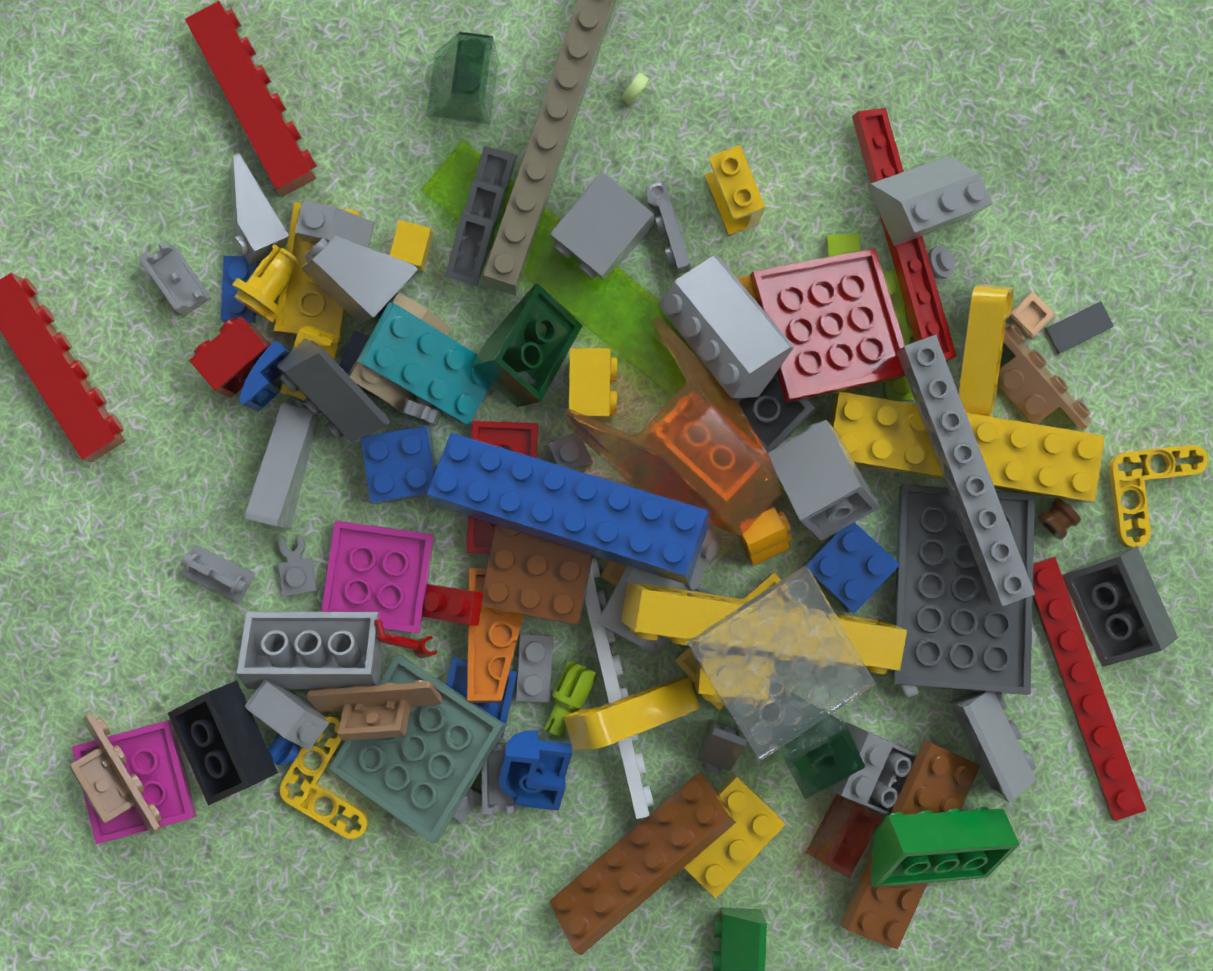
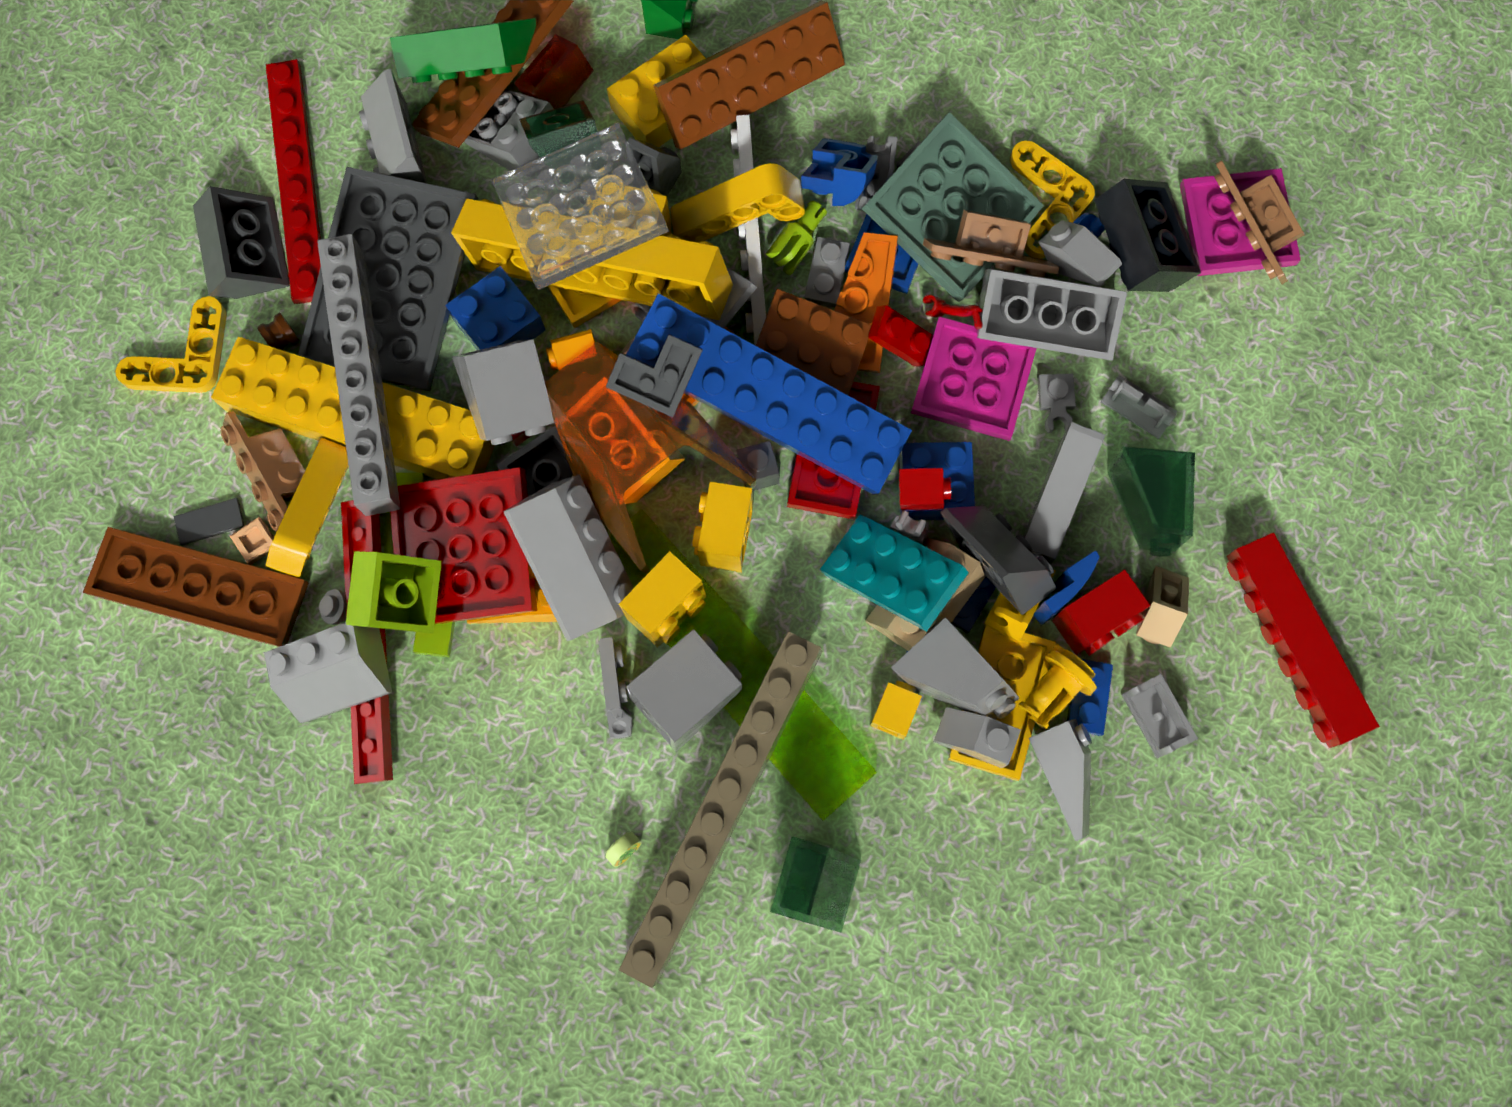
camera: 175 degrees left, 10 degrees down
red brick [185,1,317,197] -> none
dark grey slope [445,146,517,286] -> none
dark green slope [471,284,583,408] -> none
yellow panel [704,145,765,236] -> none
none -> dark orange plate [83,527,309,647]
none -> lime brick [346,551,442,633]
none -> dark grey plate [606,334,703,417]
none -> yellow brick [618,551,707,648]
none -> red brick [899,468,951,510]
none -> clear green slope [1107,447,1195,557]
none -> tan slope [1136,566,1189,648]

